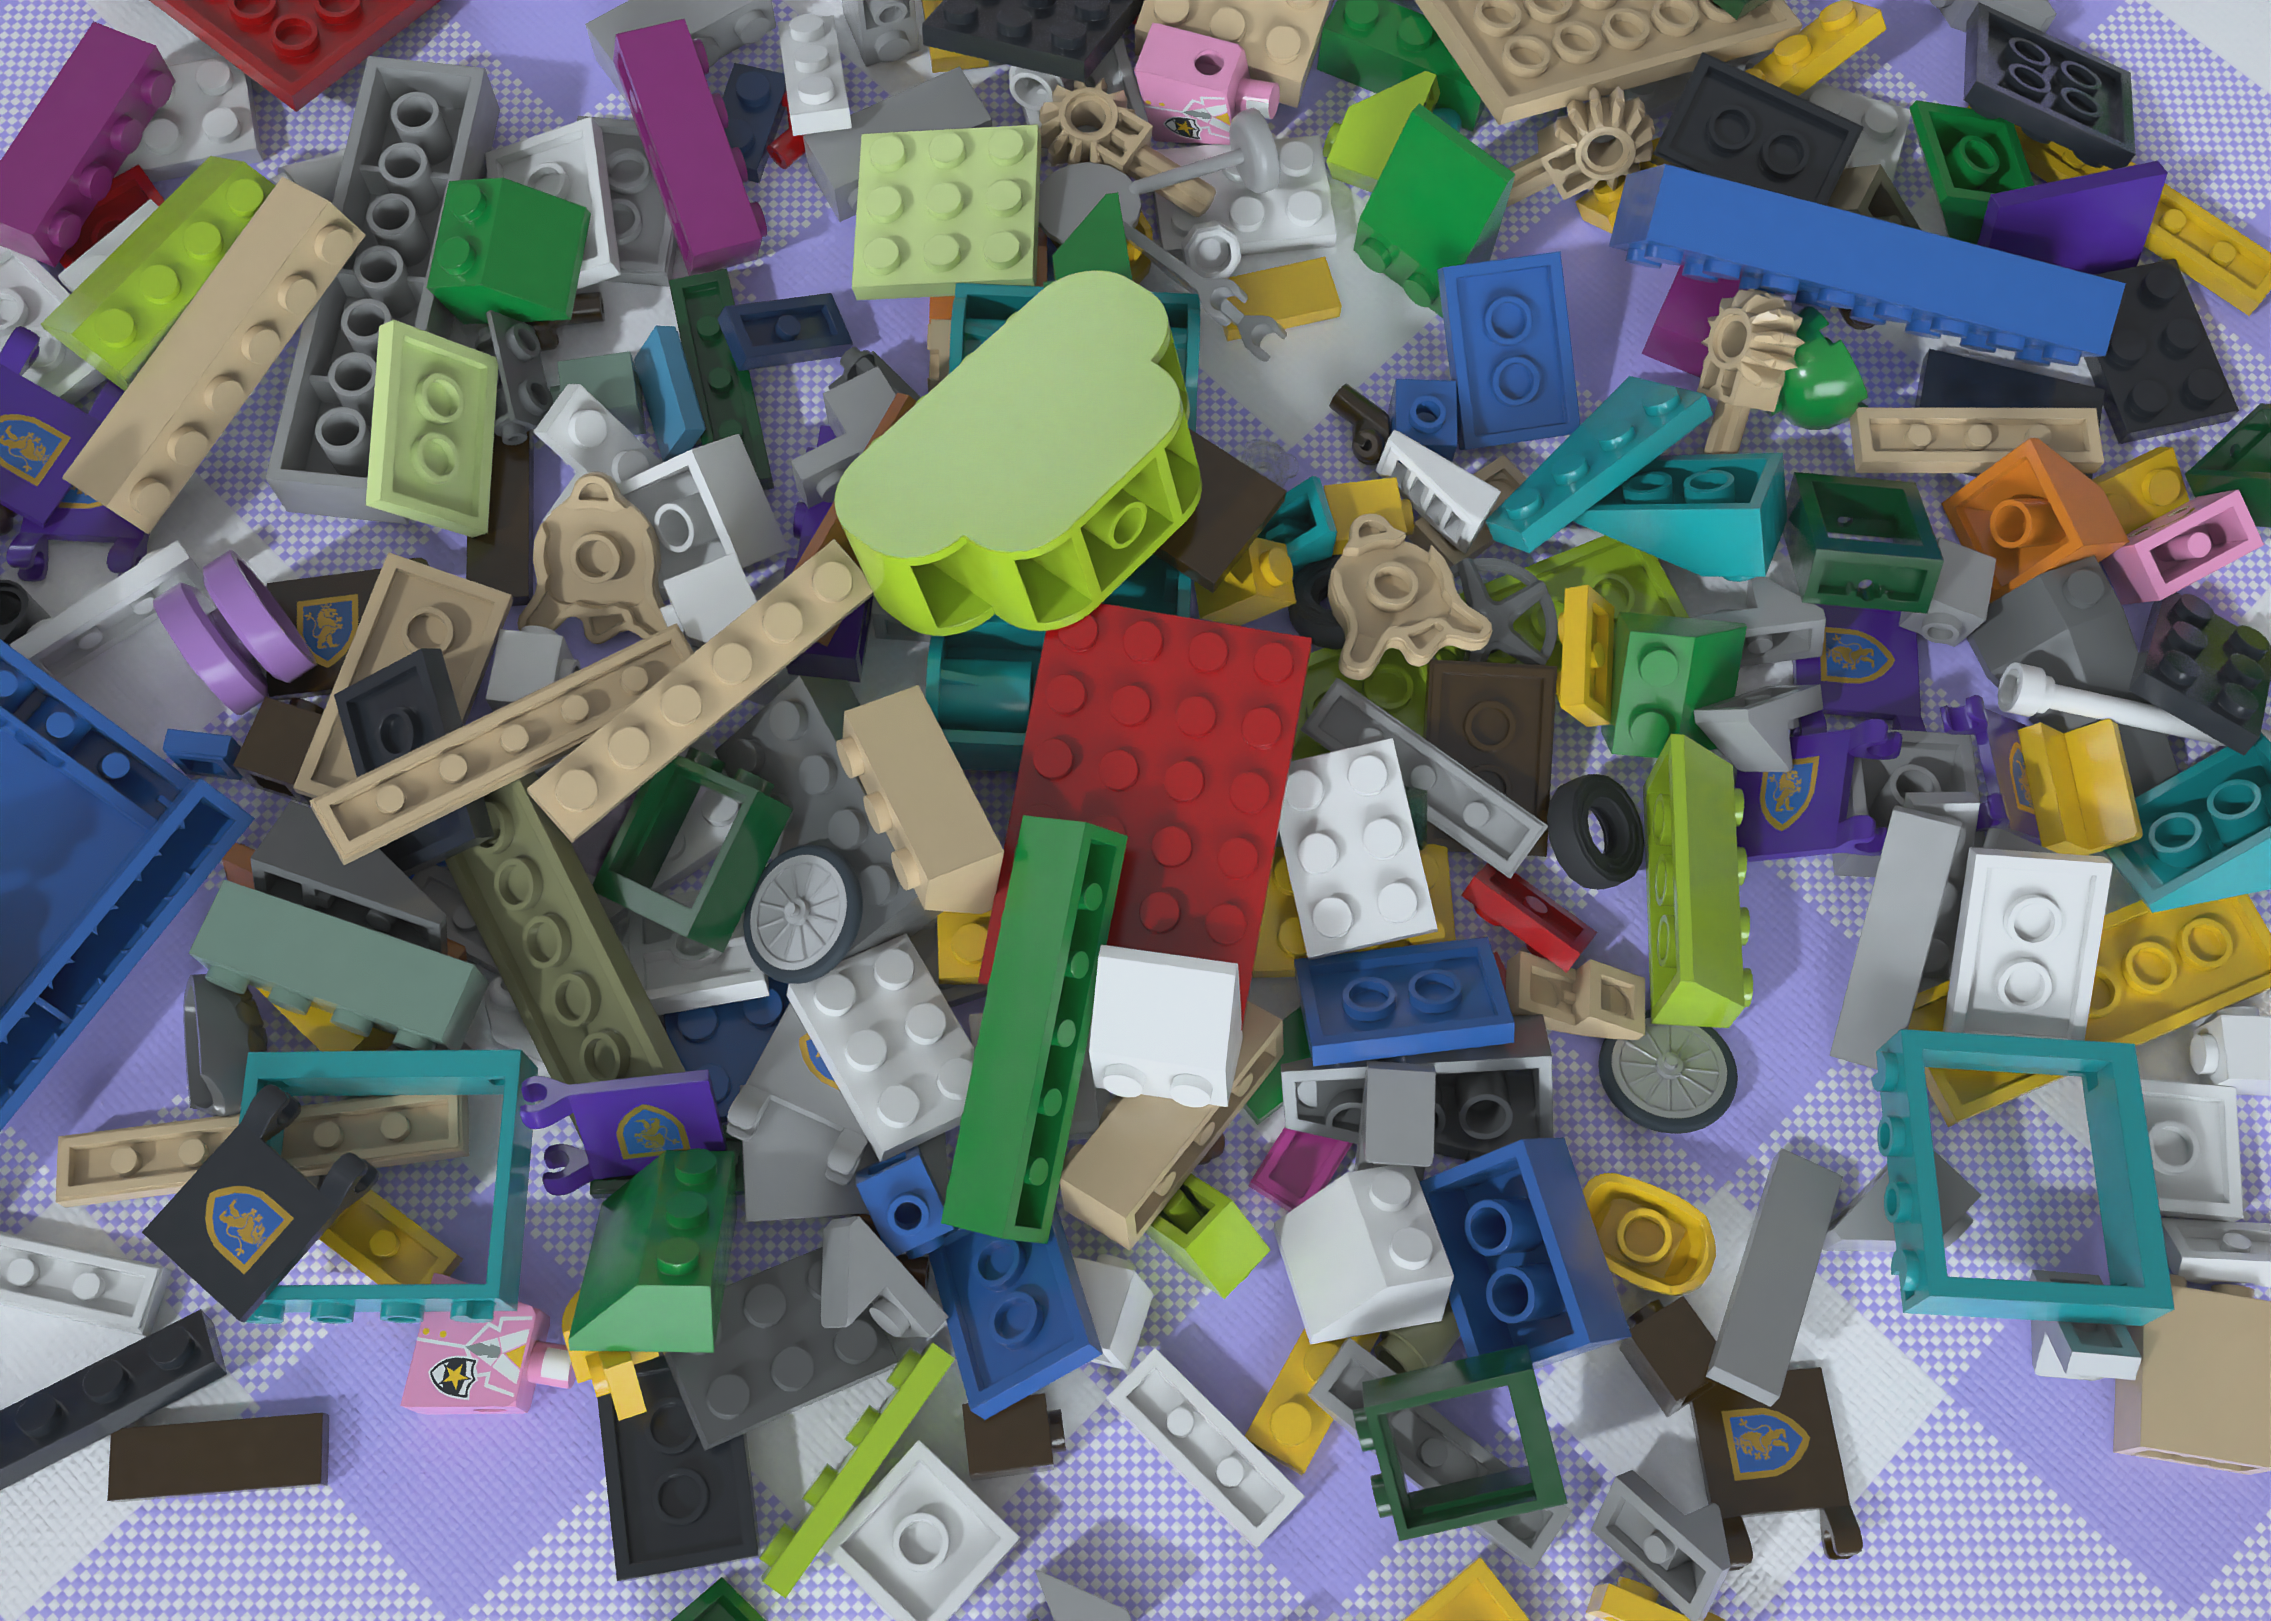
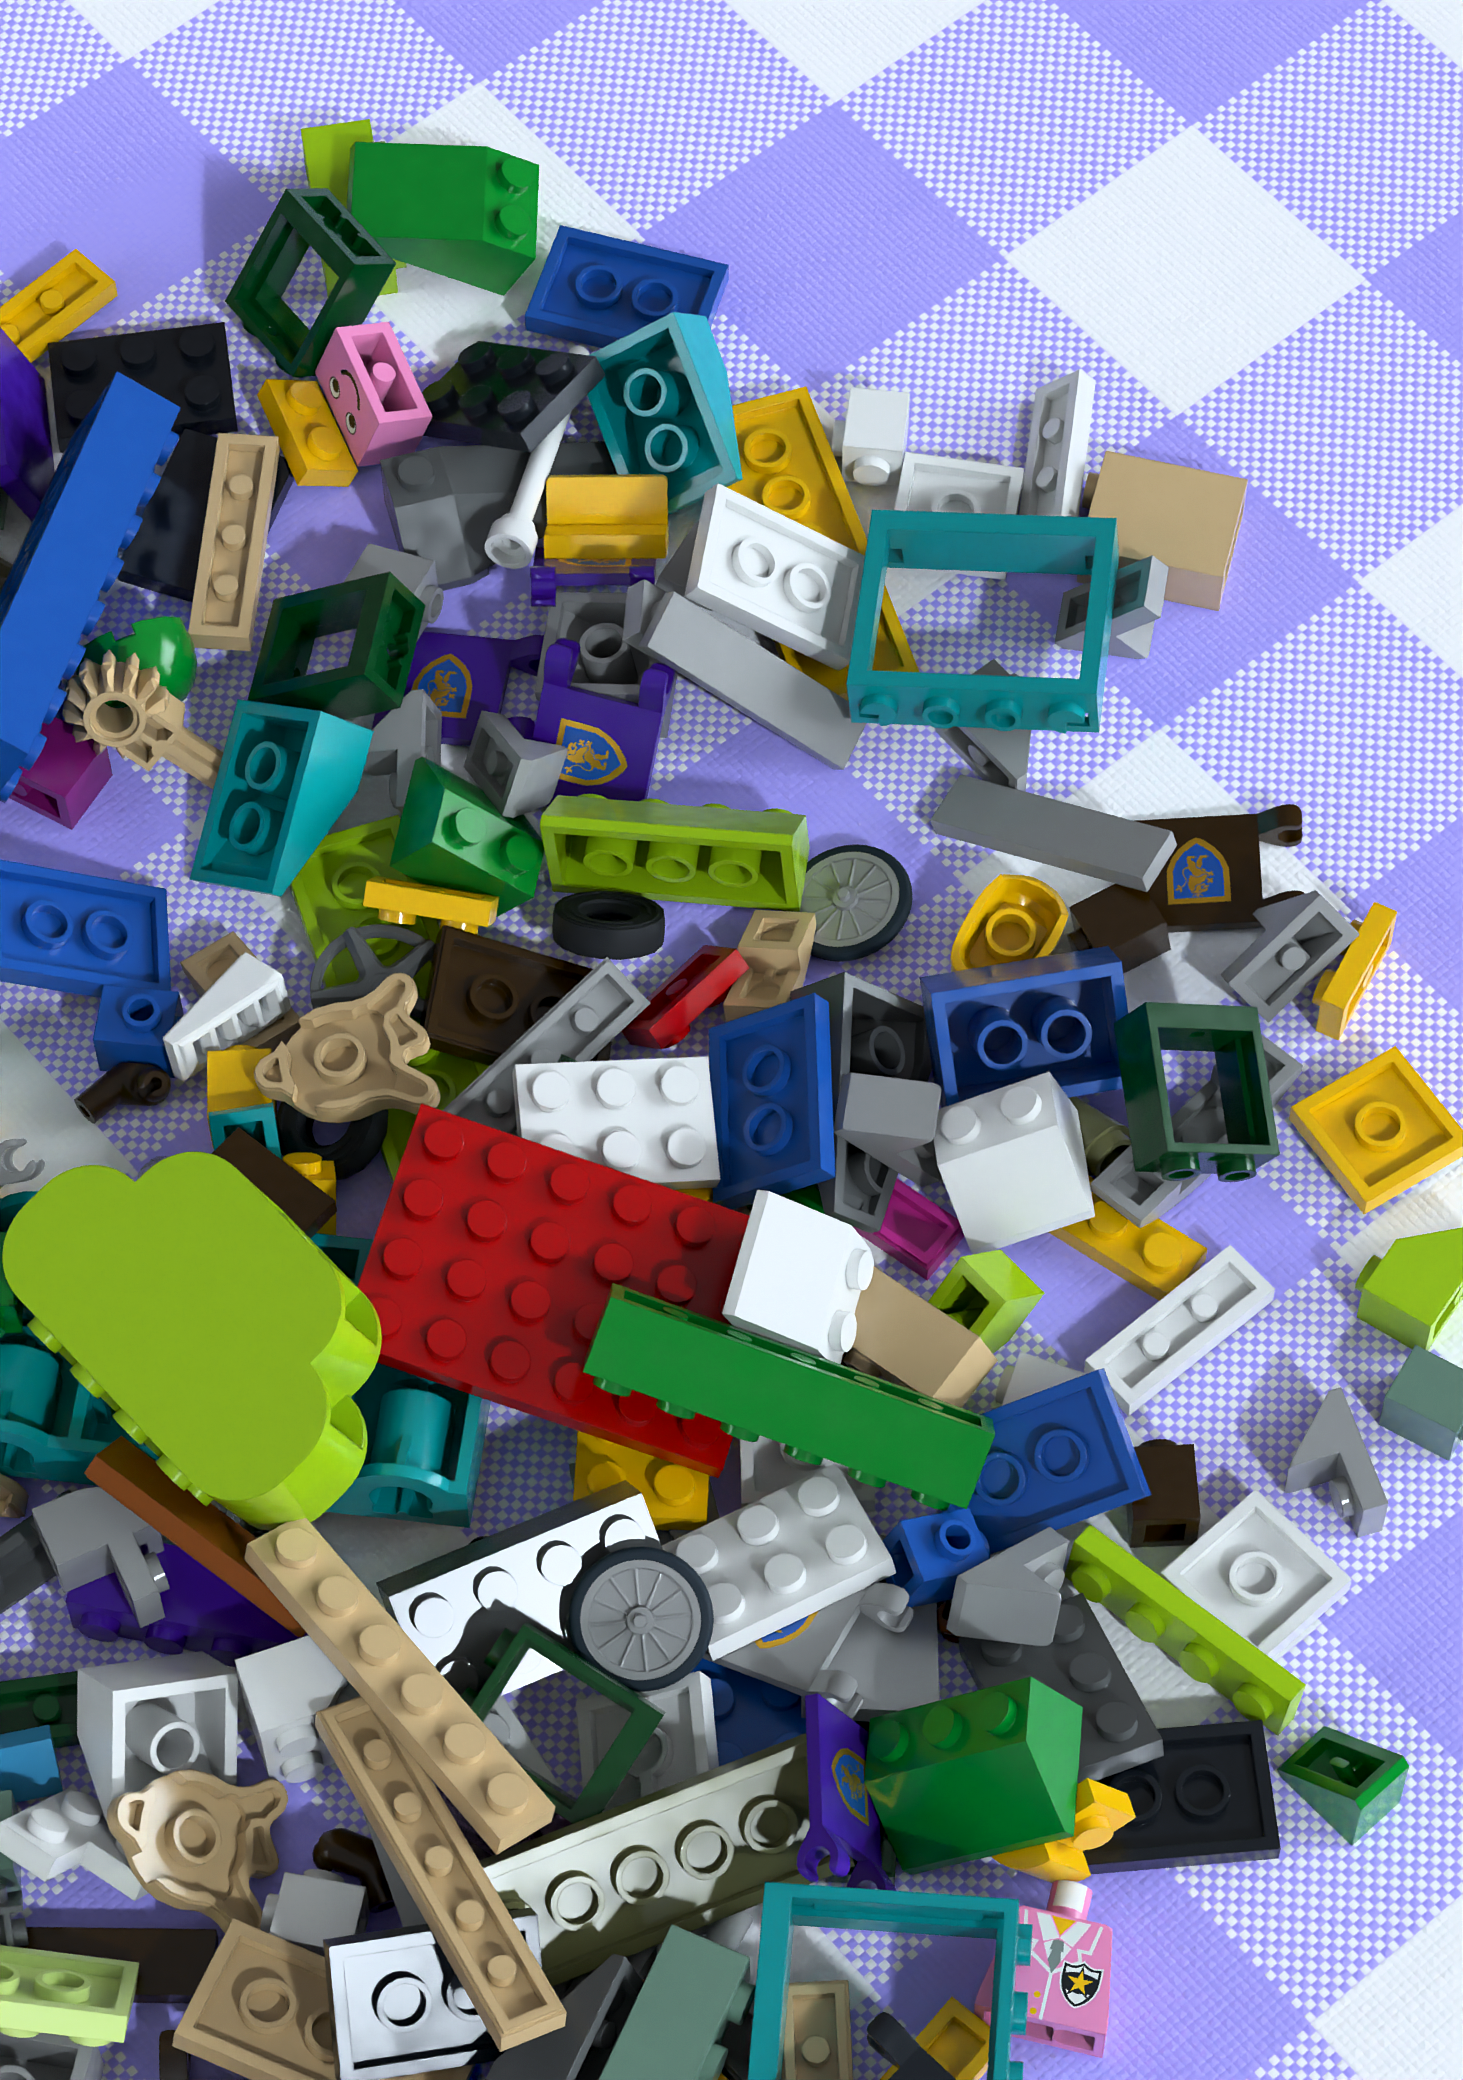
camera: 80 degrees left, 10 degrees down
tan slope [836,685,1004,914] -> none
teal wing [1485,376,1713,553] -> none
orange slope [1941,438,2130,603] -> none

